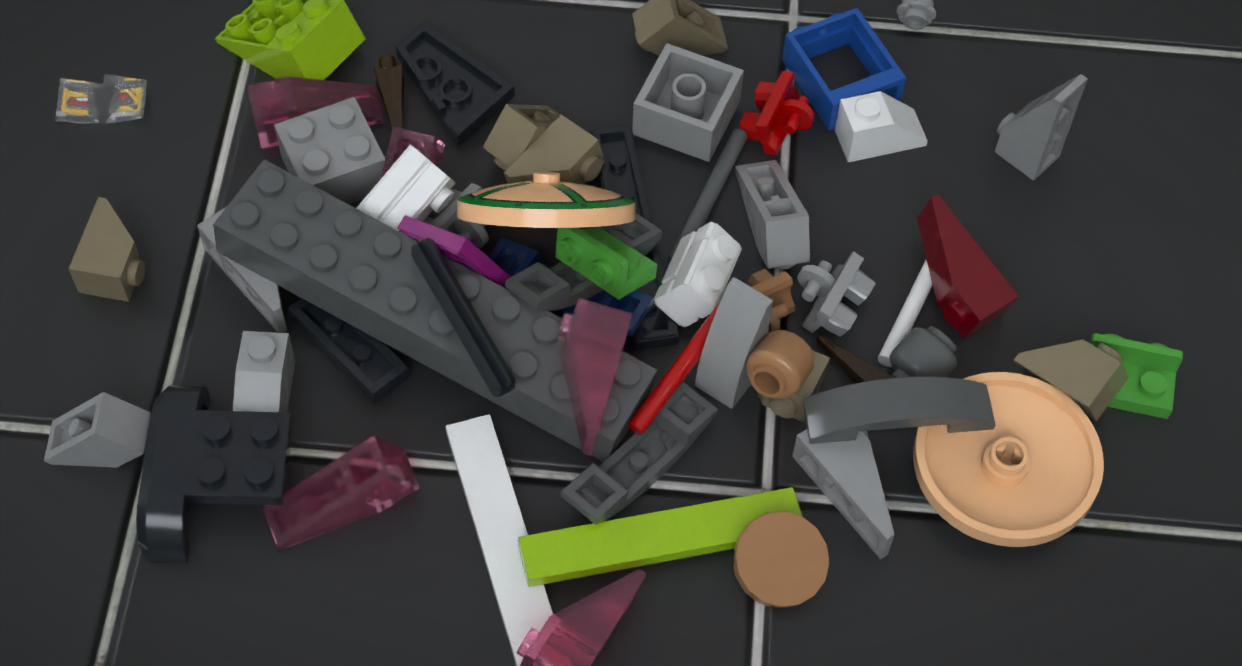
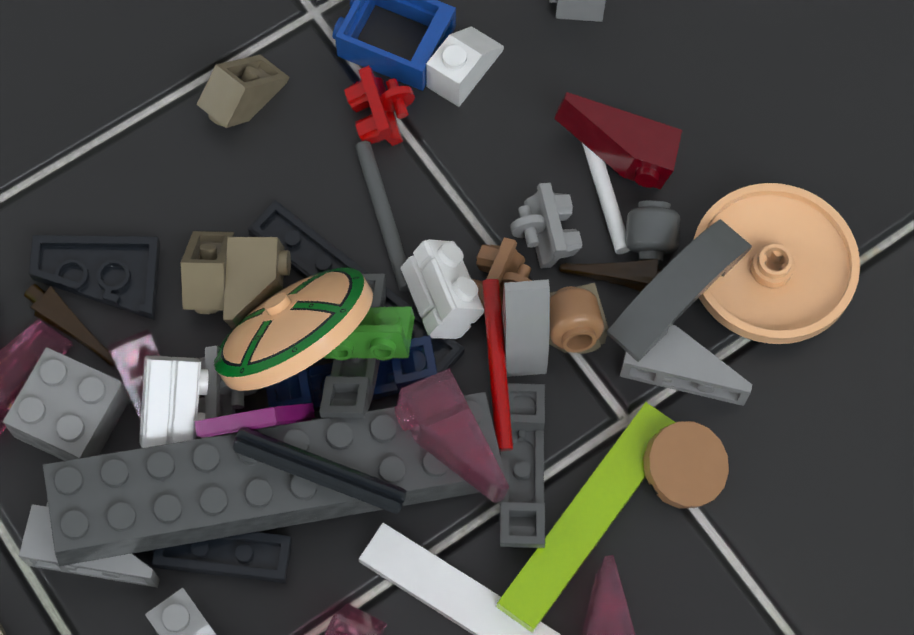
camera: 40 degrees left, 10 degrees up
light grey brick [632,43,744,162] -> none
light grey slope [735,160,810,269] -> none
dark tan slope [1014,339,1129,421] -> none
bright green bracket [1089,333,1183,419] -> none

